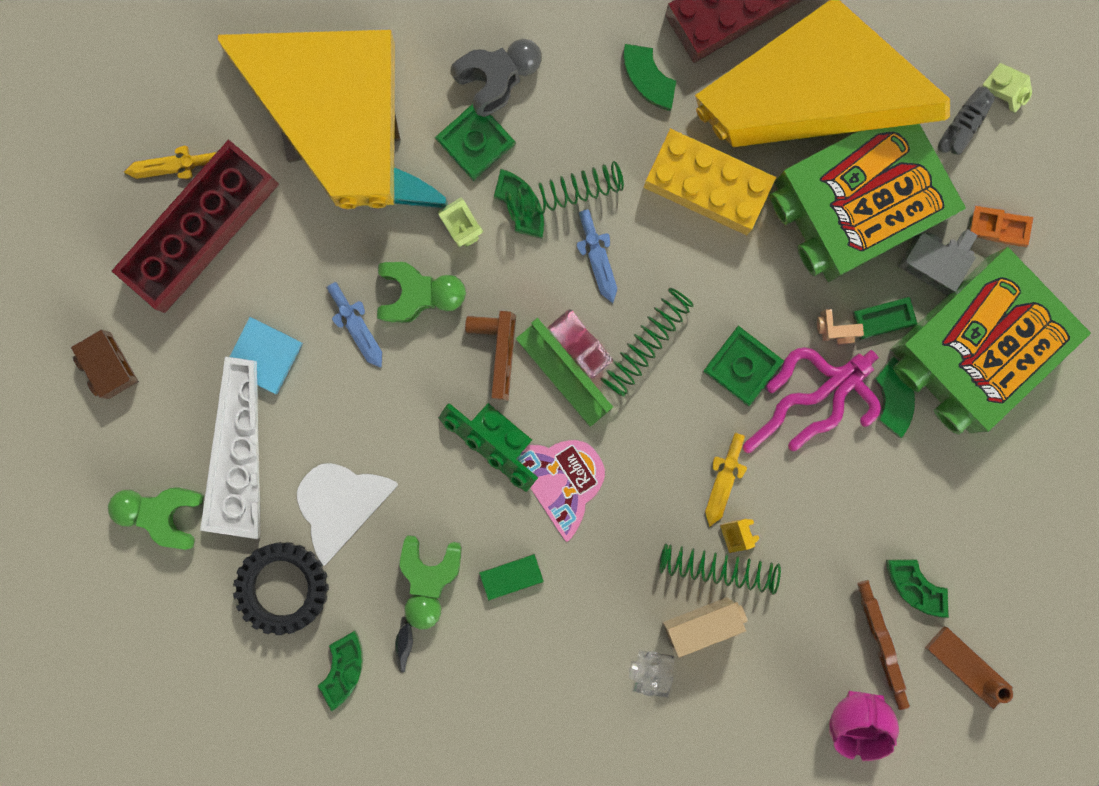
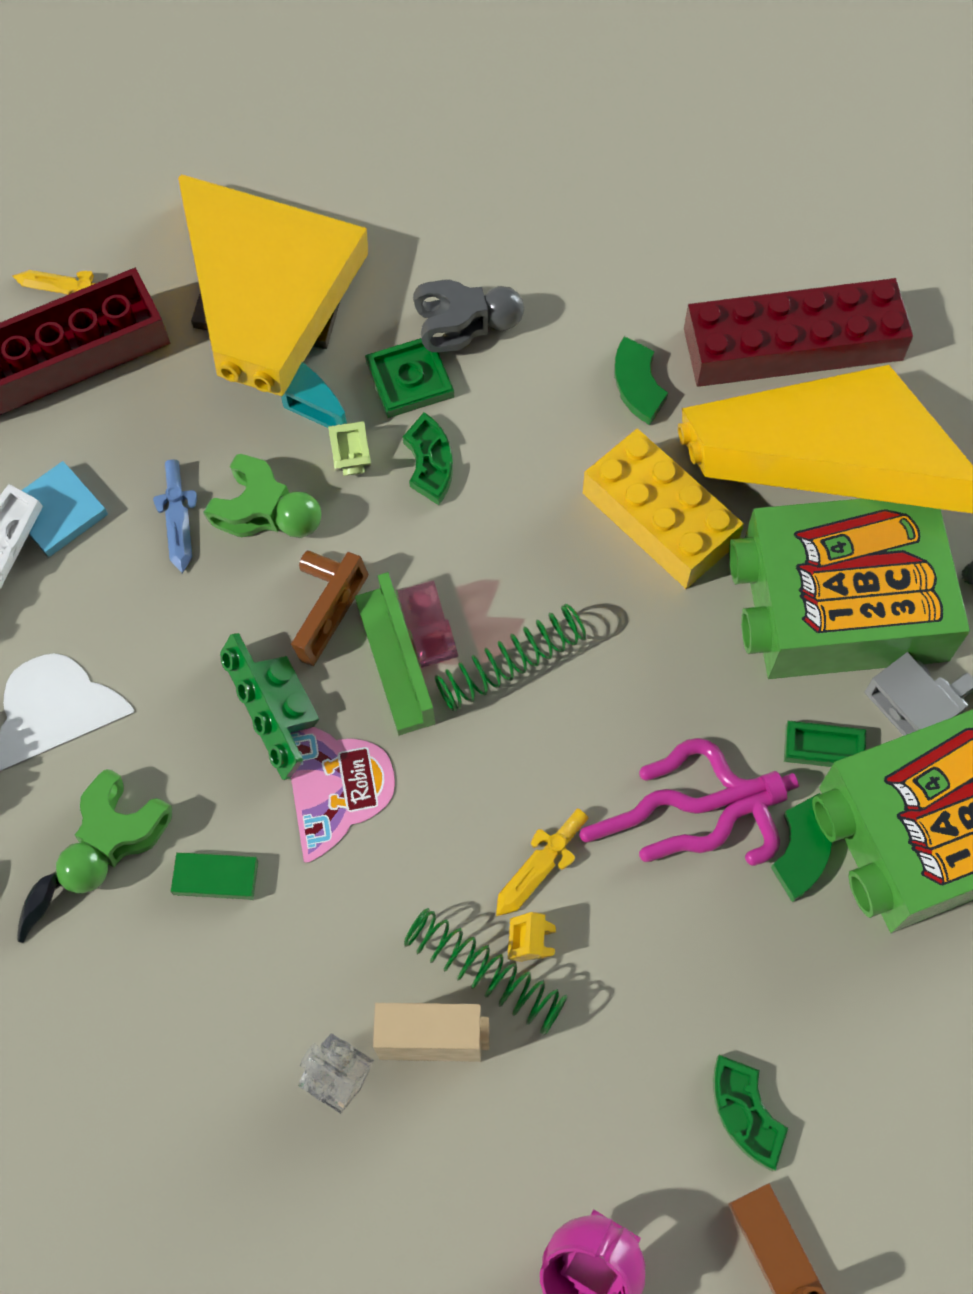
camera: 25 degrees right, 20 degrees down
green piece [505,161,624,222] -> none
medium blue sword [577,209,618,303] -> none
green tile [702,325,784,407] -> none
light nougat bracket [817,309,864,345] -> none
dark orange piece [857,580,910,710] -> none

